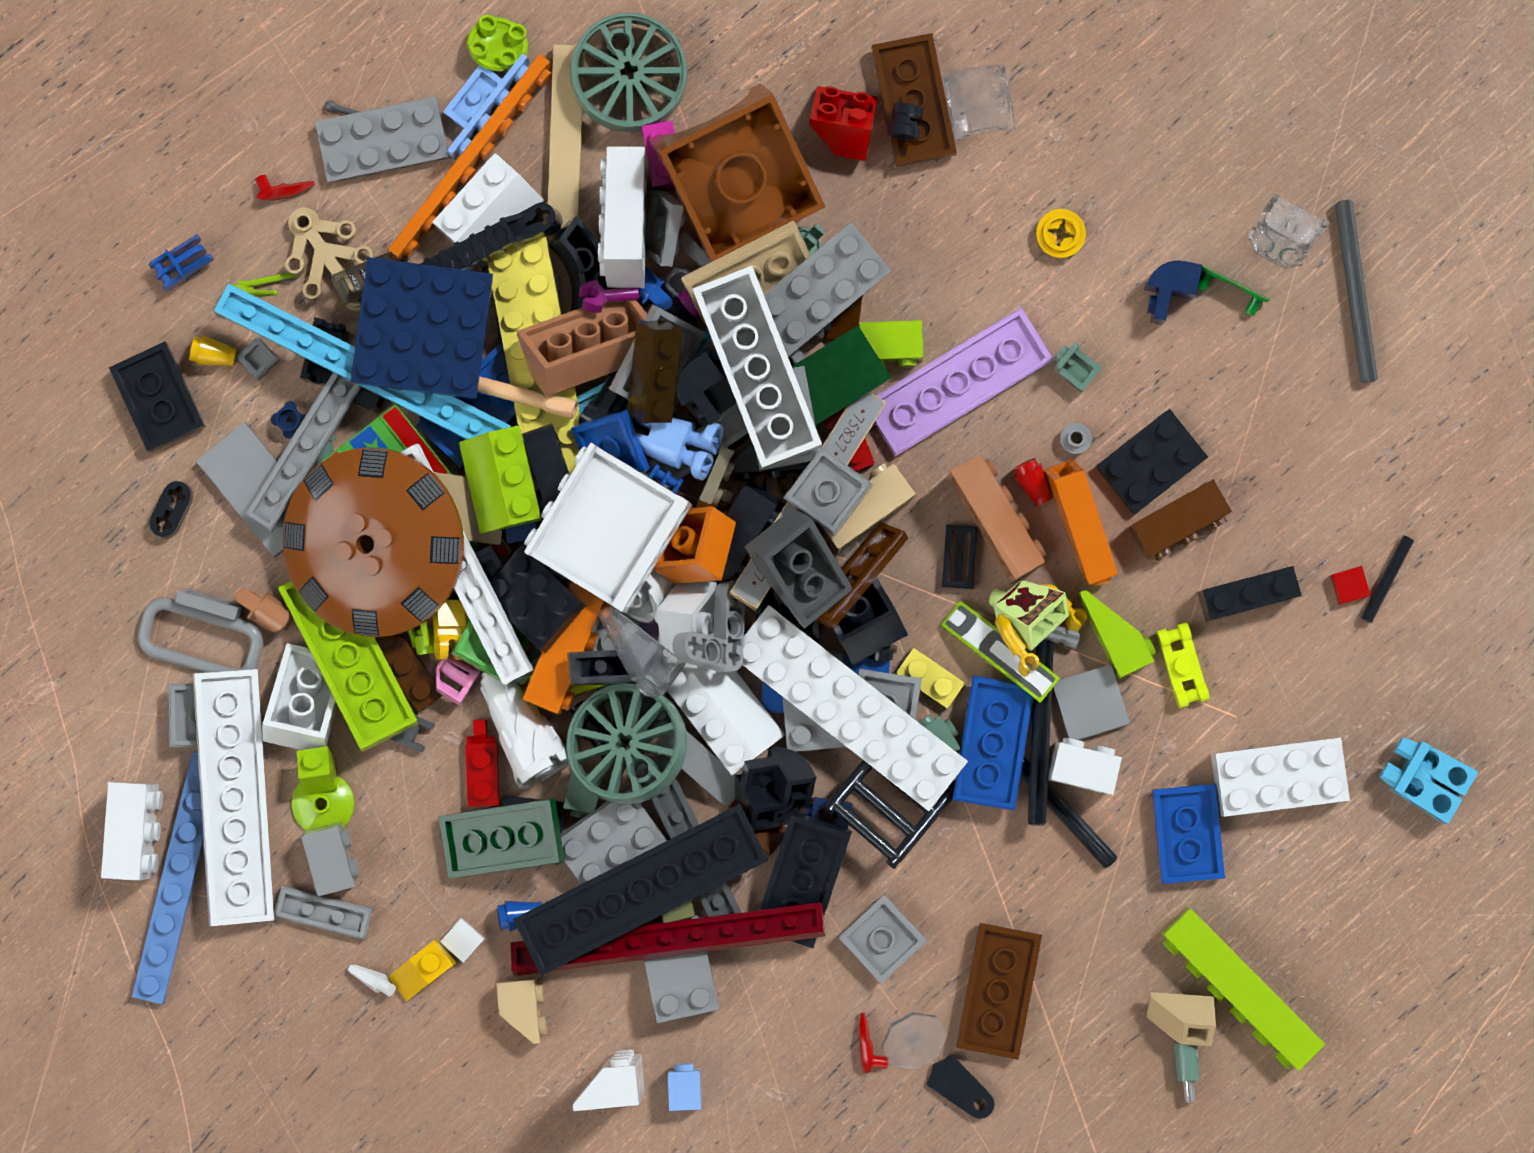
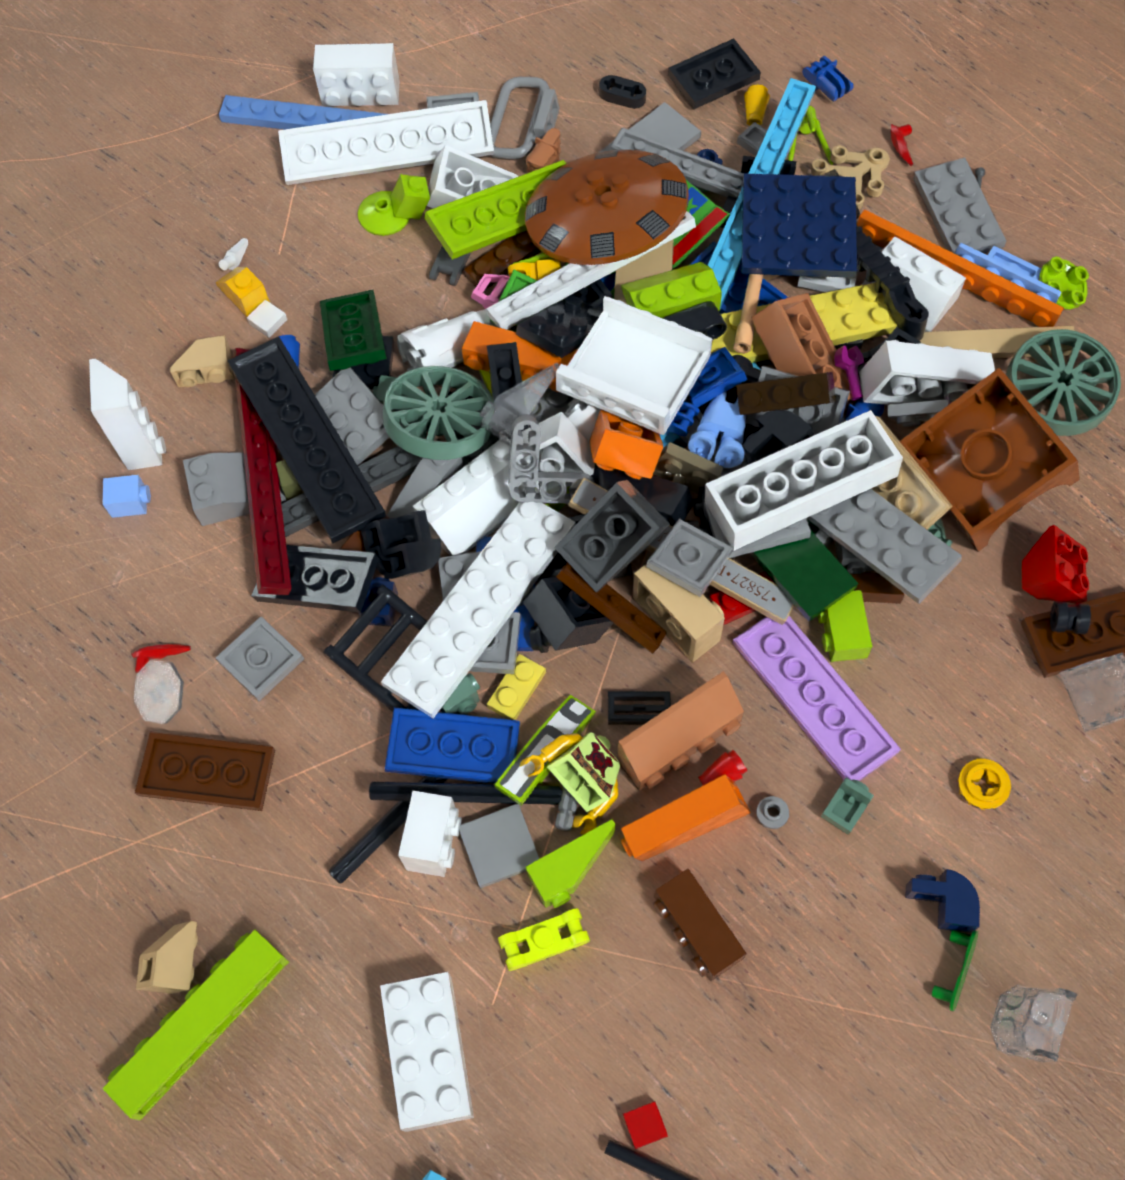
camera: 85 degrees right, 20 degrees down
light grey tile [274,886,374,940] -> none
light grey brick [301,822,361,896] -> none
red hinge [465,719,500,807] -> none
black piece [927,1054,995,1119] -> none
black plate [1095,408,1208,515] -> none
blue plate [1152,784,1225,884] -> none
sand green piece [1173,1042,1200,1103] -> none
black brick [1197,566,1302,622] -> none
dark grey axle [1335,200,1378,383] -> none

